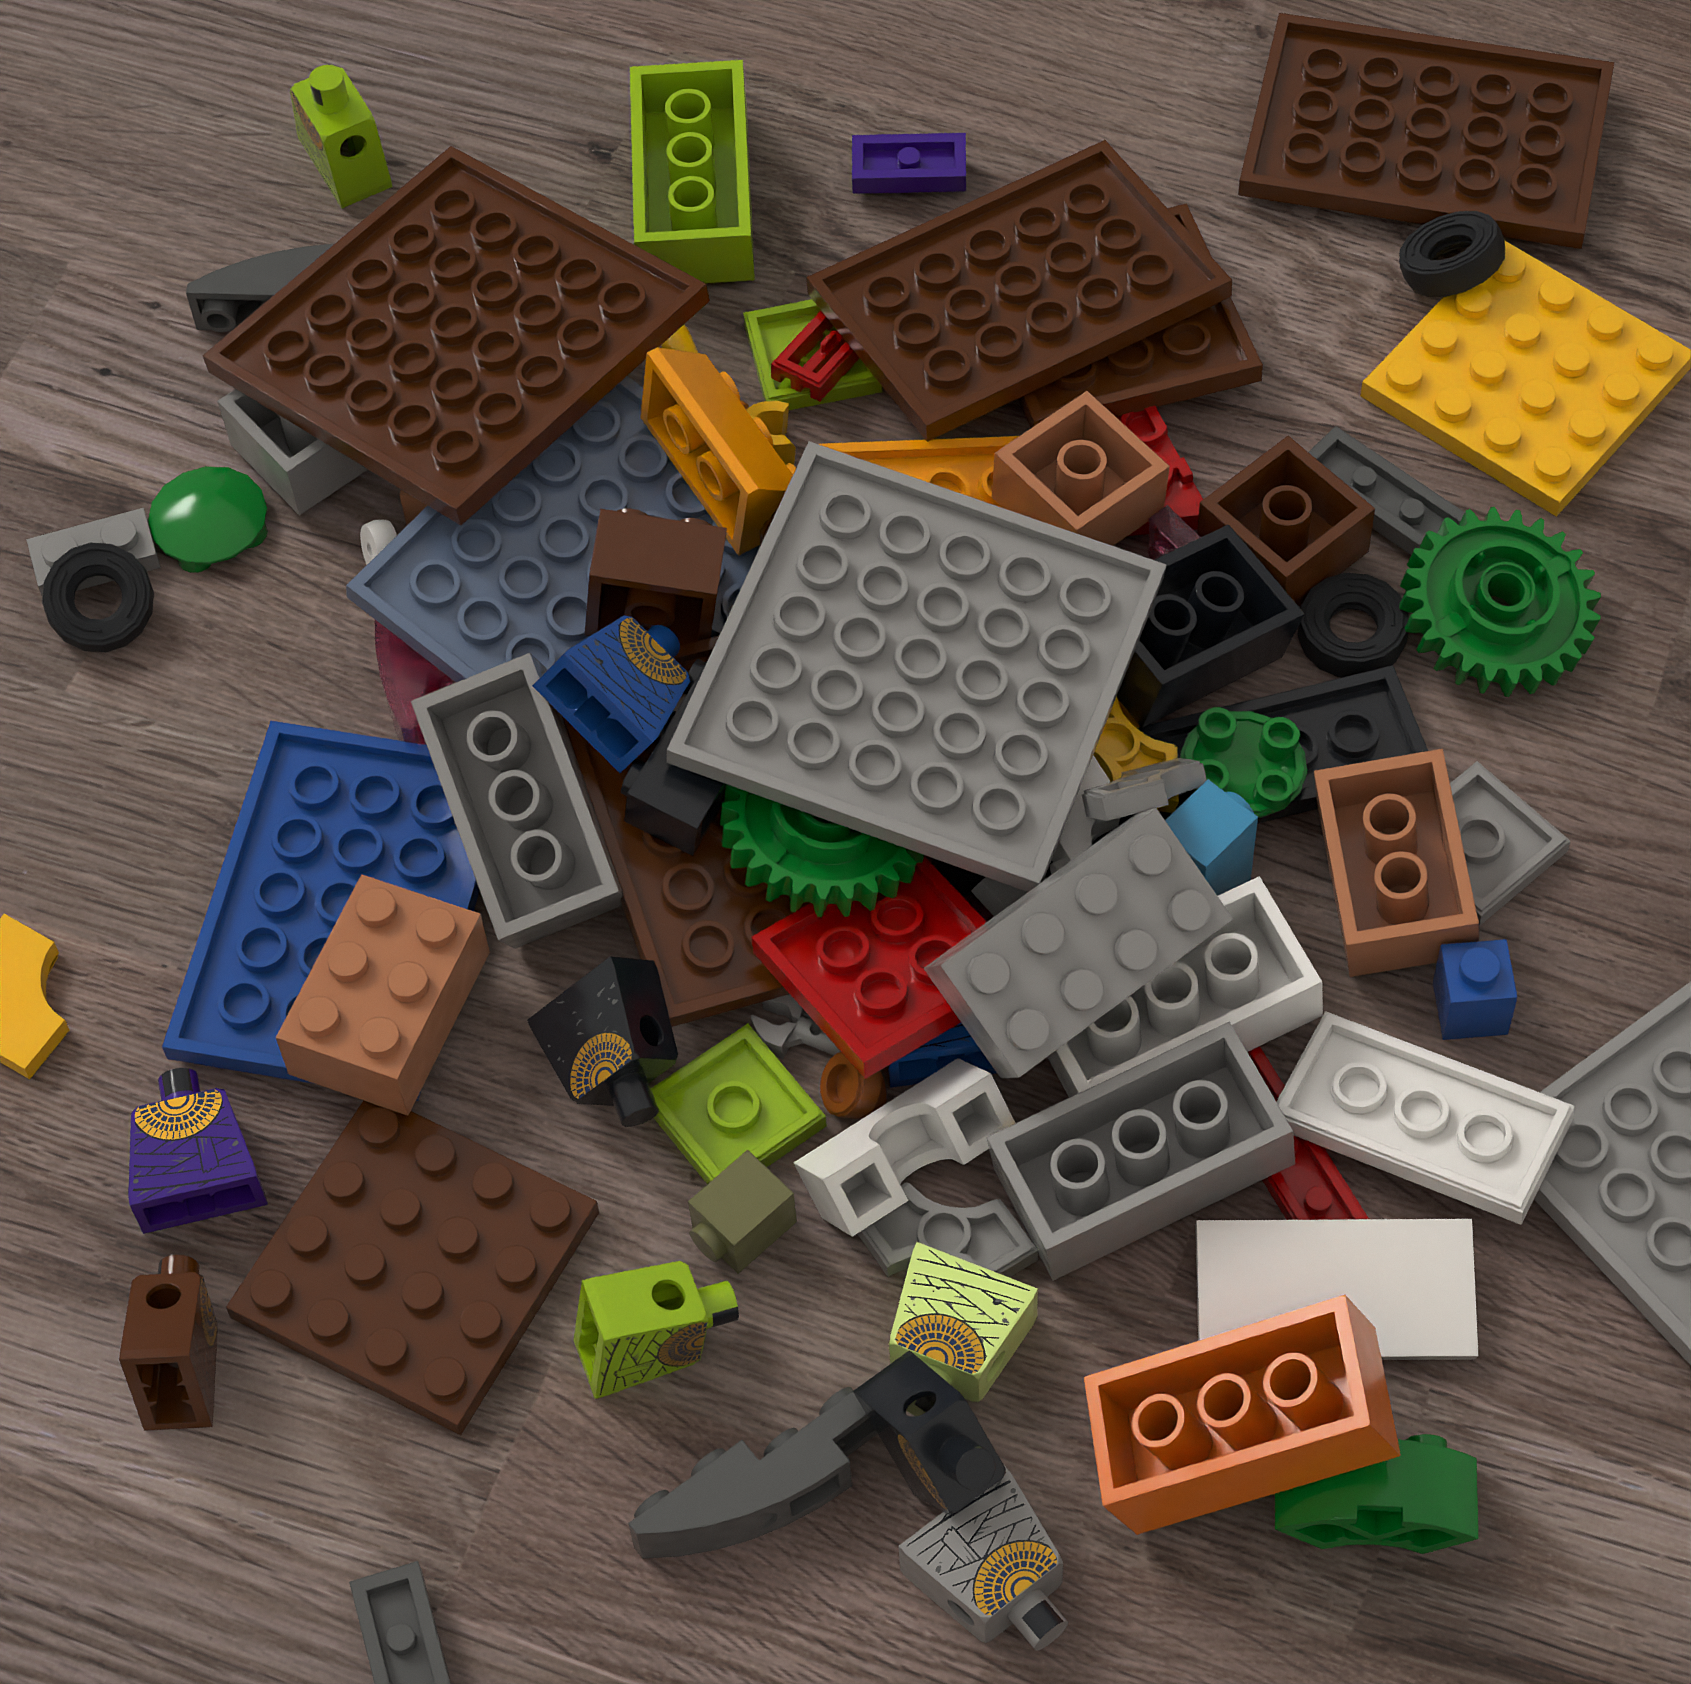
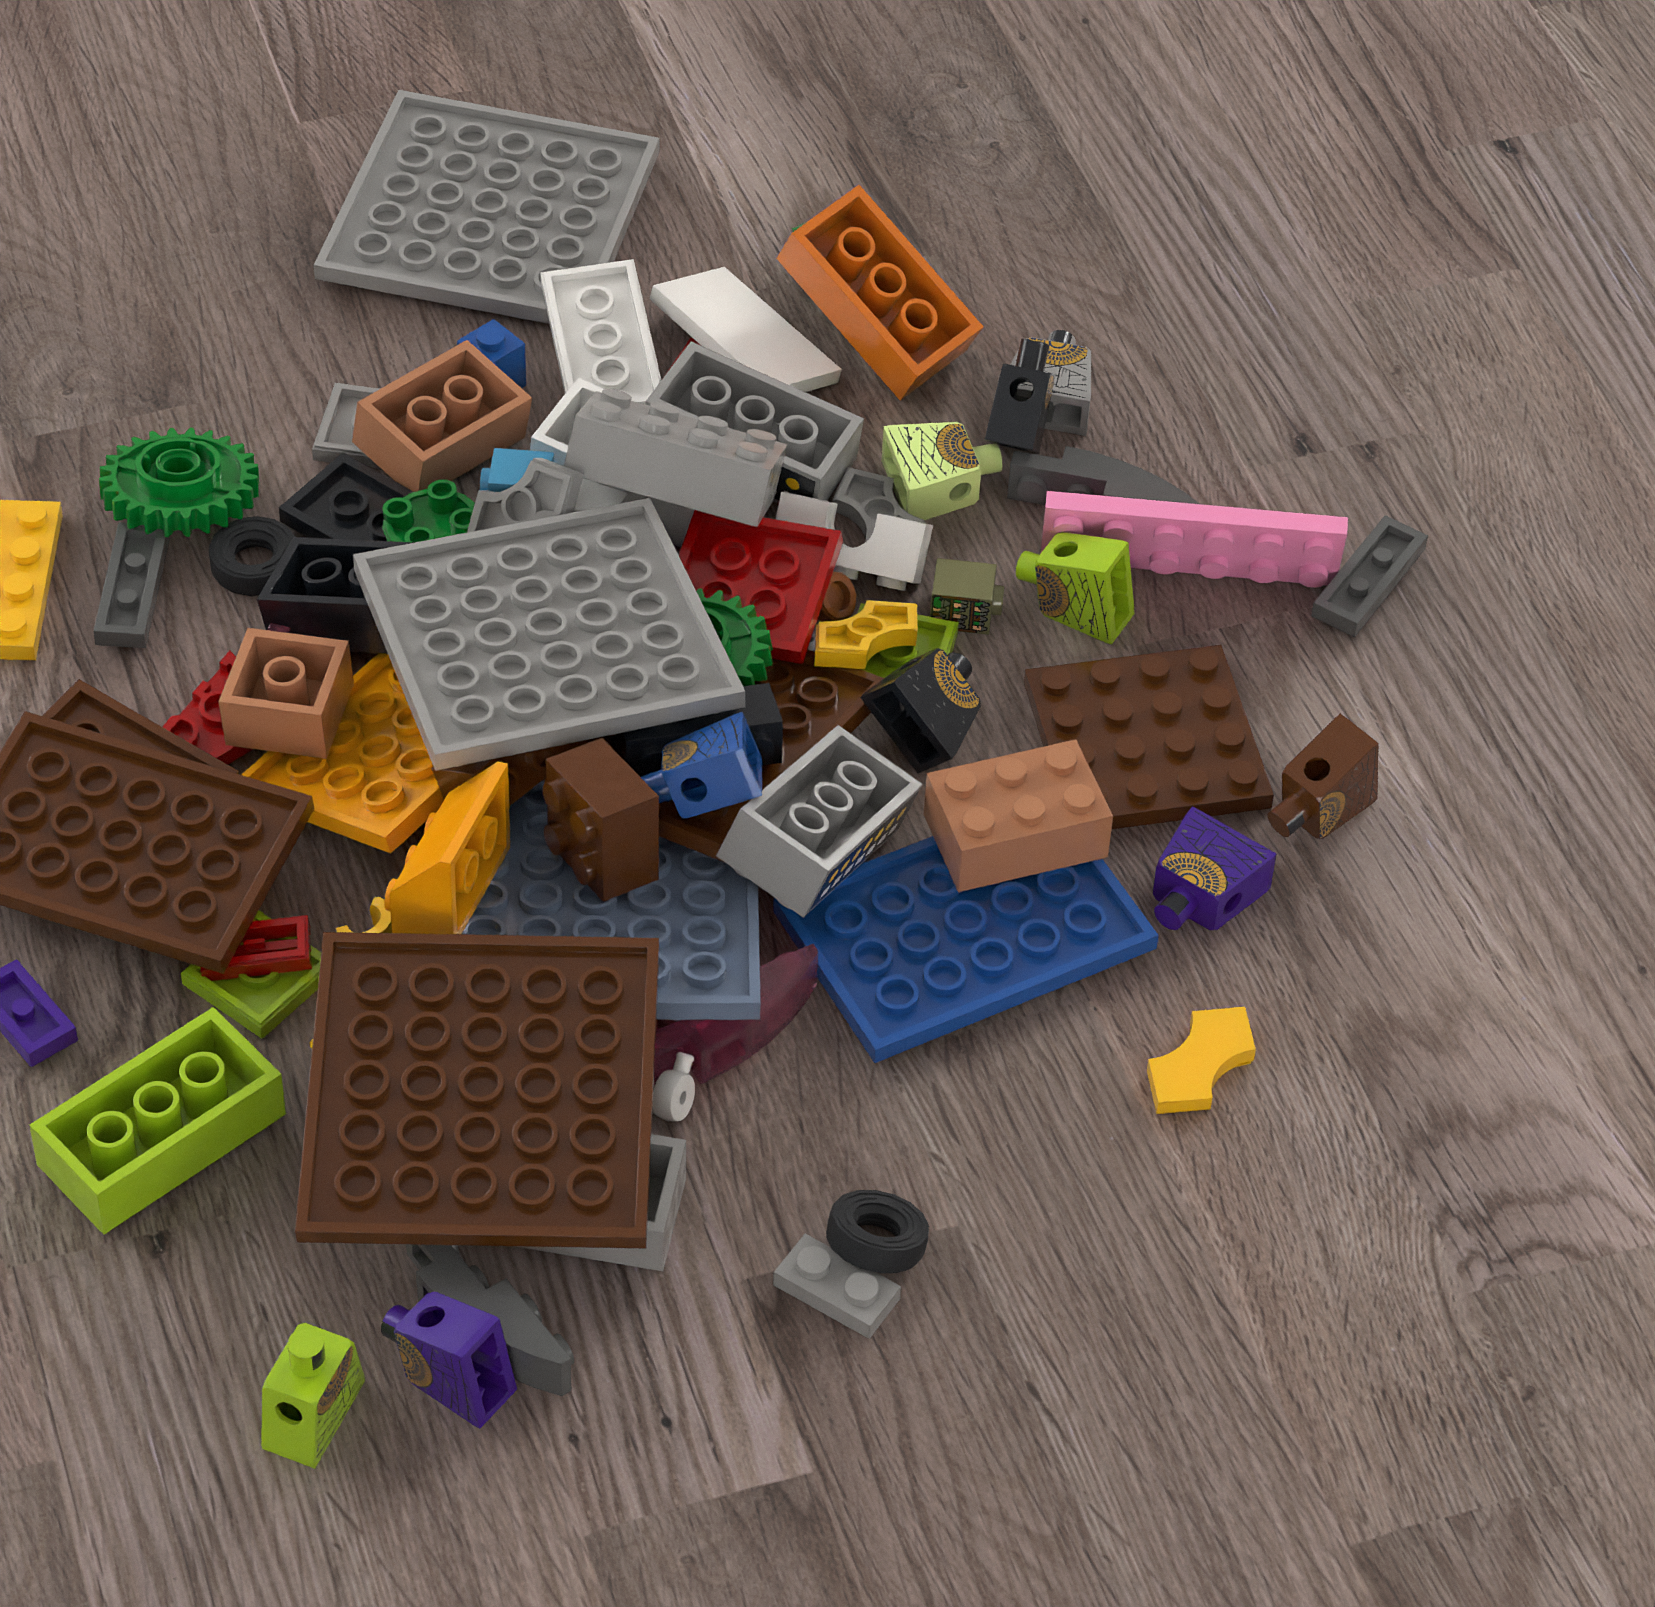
camera: 135 degrees left, 10 degrees down
green dish [148,466,268,573] -> none
reddish brown brick [1197,436,1375,606] -> none
none -> dark purple torso [381,1291,517,1429]
none -> yellow tile [814,600,918,669]
none -> bright pink plate [1040,491,1348,588]

